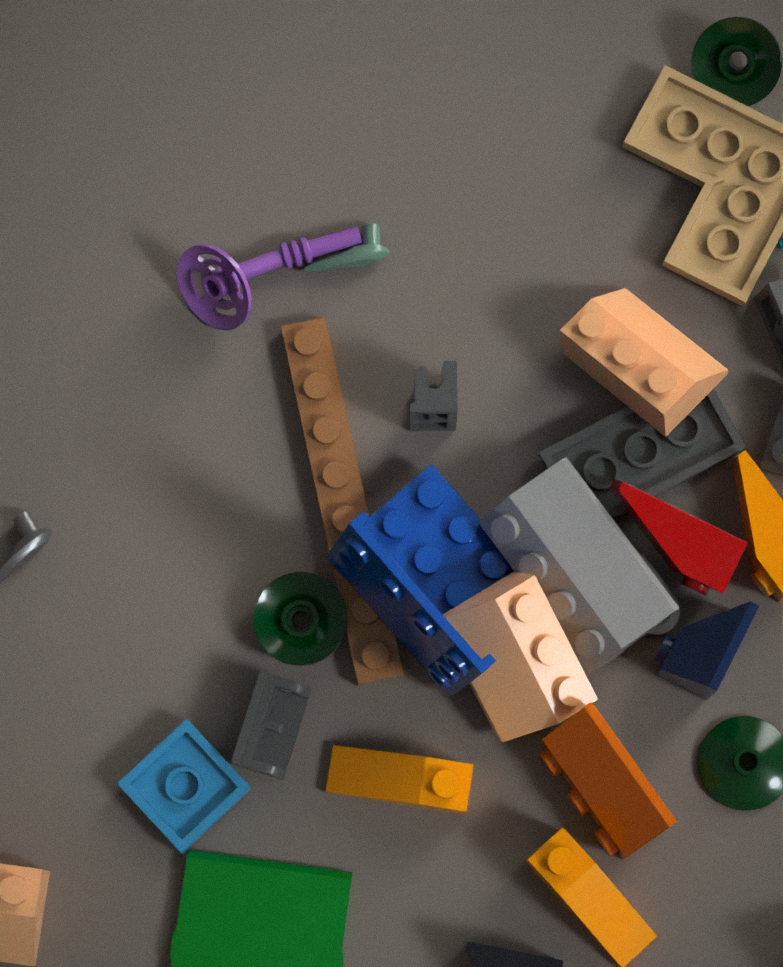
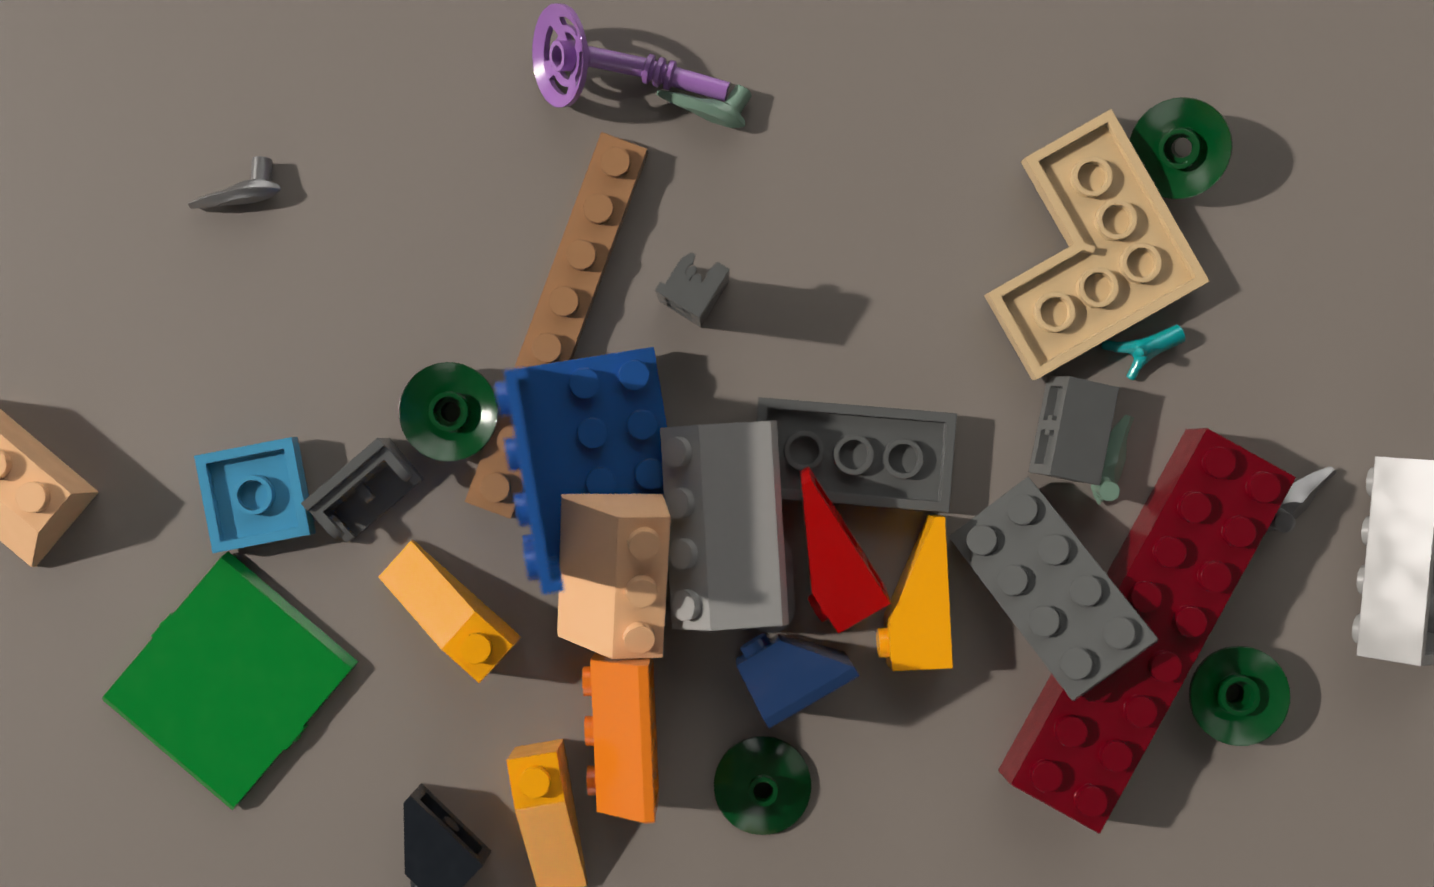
camera: 30 degrees right, 10 degrees up
light nougat slope [560,288,728,437] -> none

